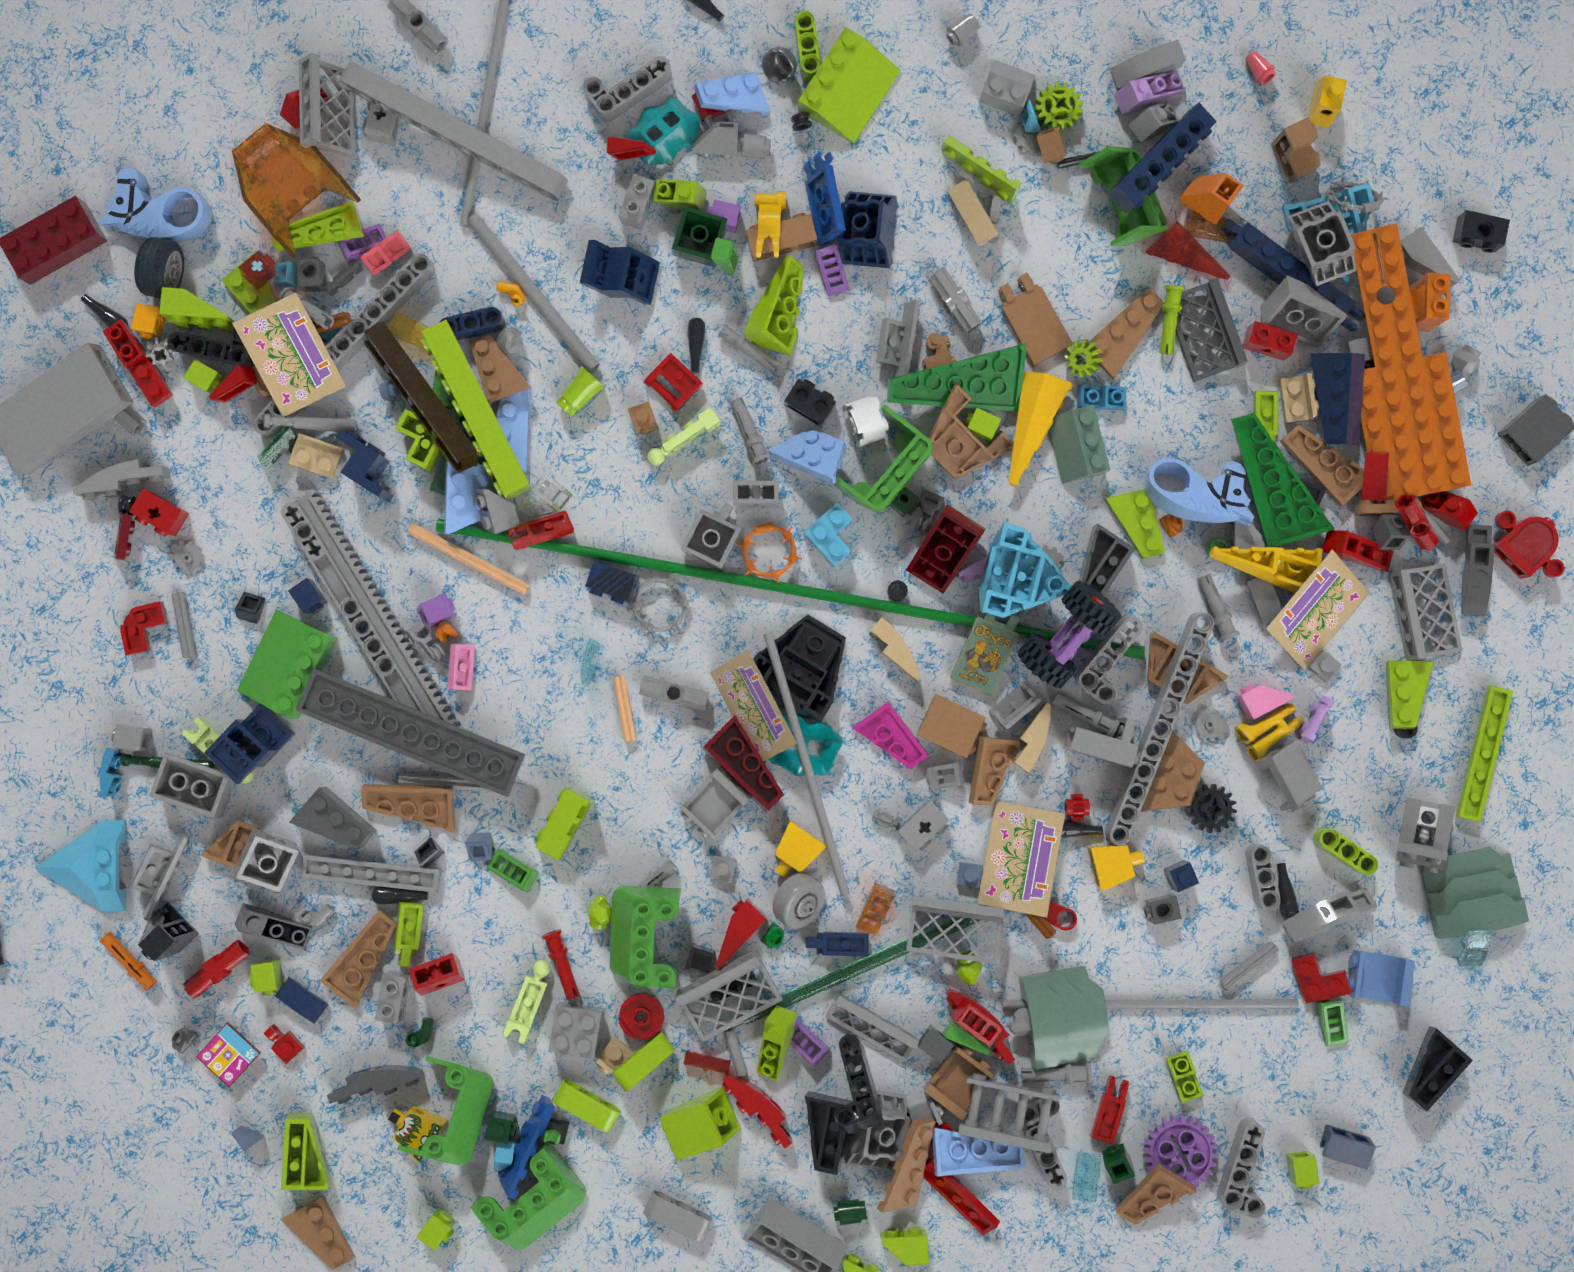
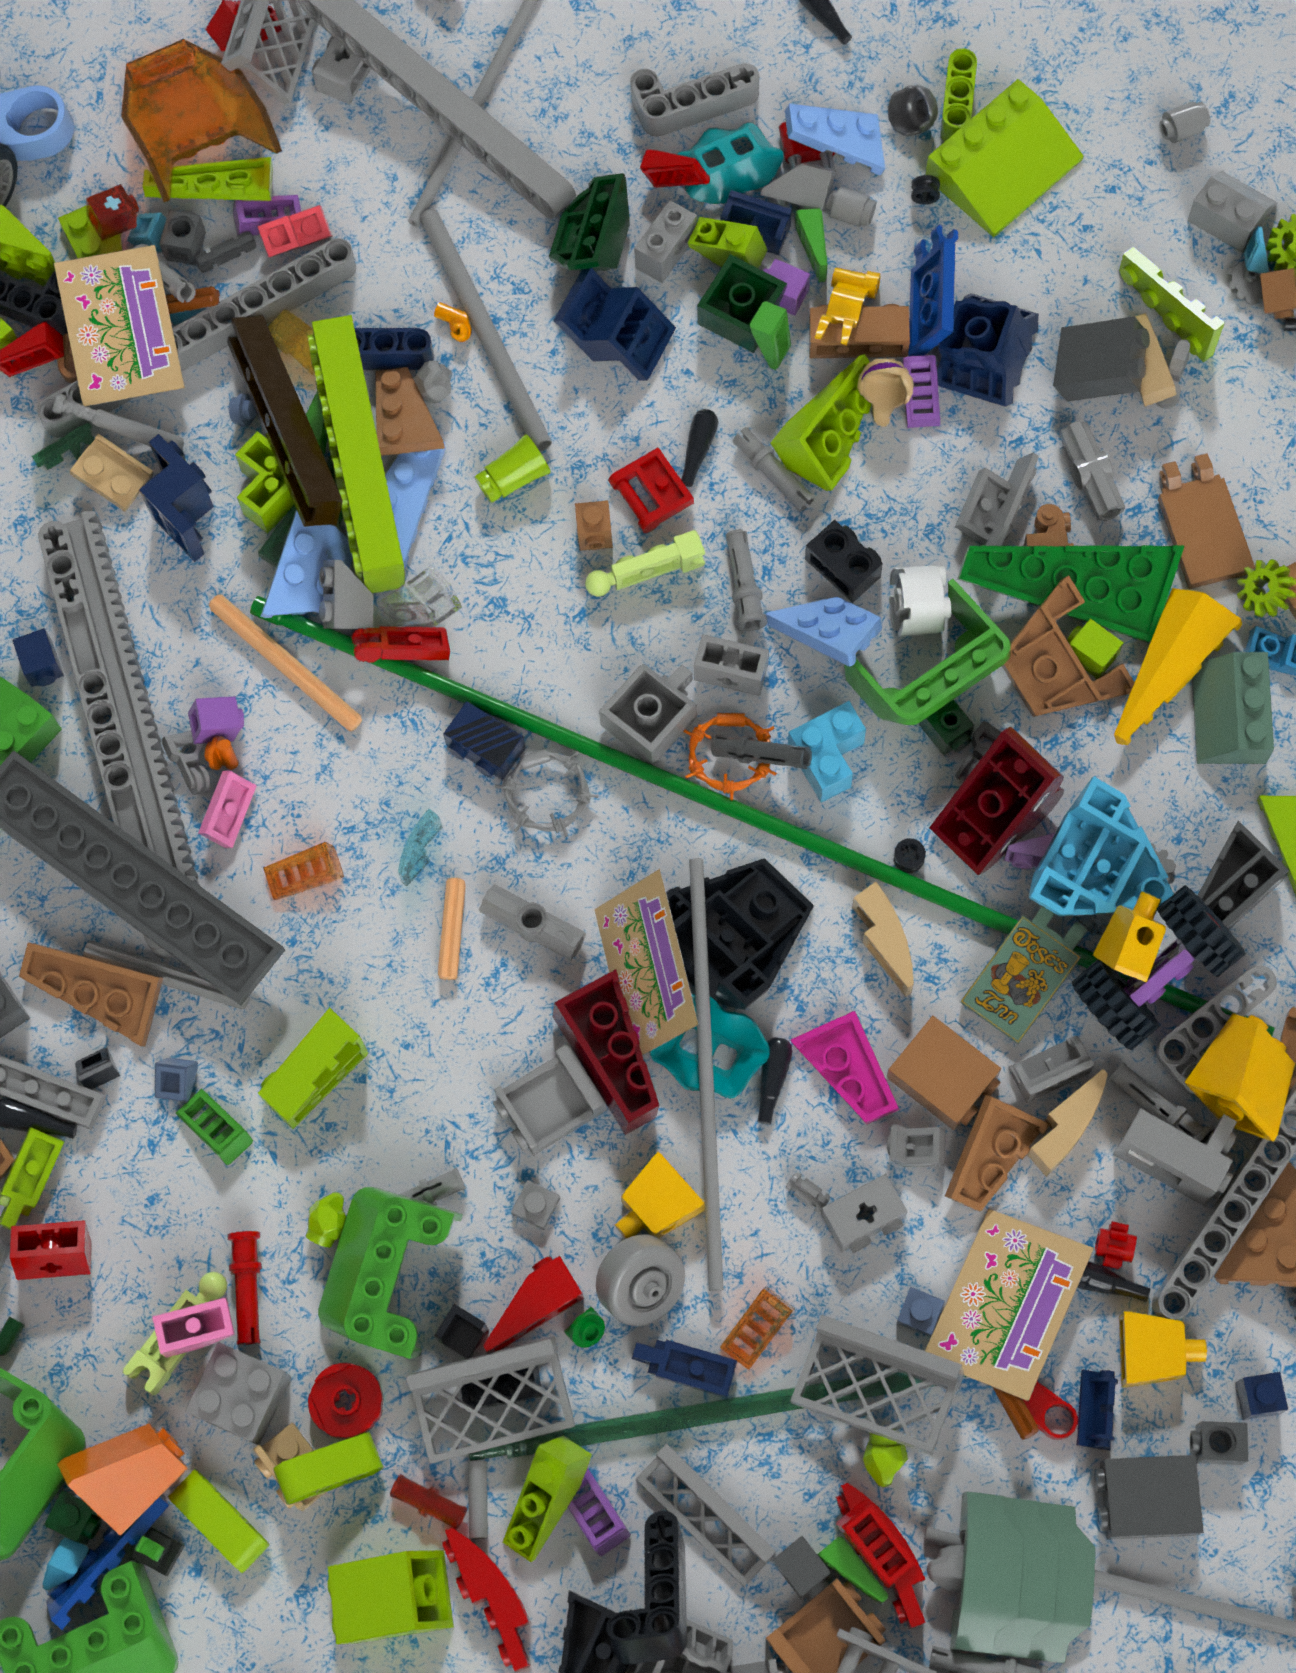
camera: 20 degrees right, 15 degrees down
none -> orange slope [57,1423,188,1536]
none -> bright pink slope [152,1297,235,1358]
none -> clear orange slope [263,842,344,900]
none -> dark green wedge [549,173,630,271]
none -> dark grey pin [711,735,812,769]
none -> dark blue hinge [720,190,792,255]
none -> black piece [757,1037,793,1125]
none -> bright green slope [795,208,827,282]
none -> tan hair [857,358,914,427]
none -> dark grey brick [1053,316,1150,402]
none -> dark blue hinge [1076,1369,1118,1451]
none -> yellow torso [1093,891,1166,982]
none -> dark grey brick [1095,1455,1204,1540]
none -> yellow slope [1184,1014,1295,1142]

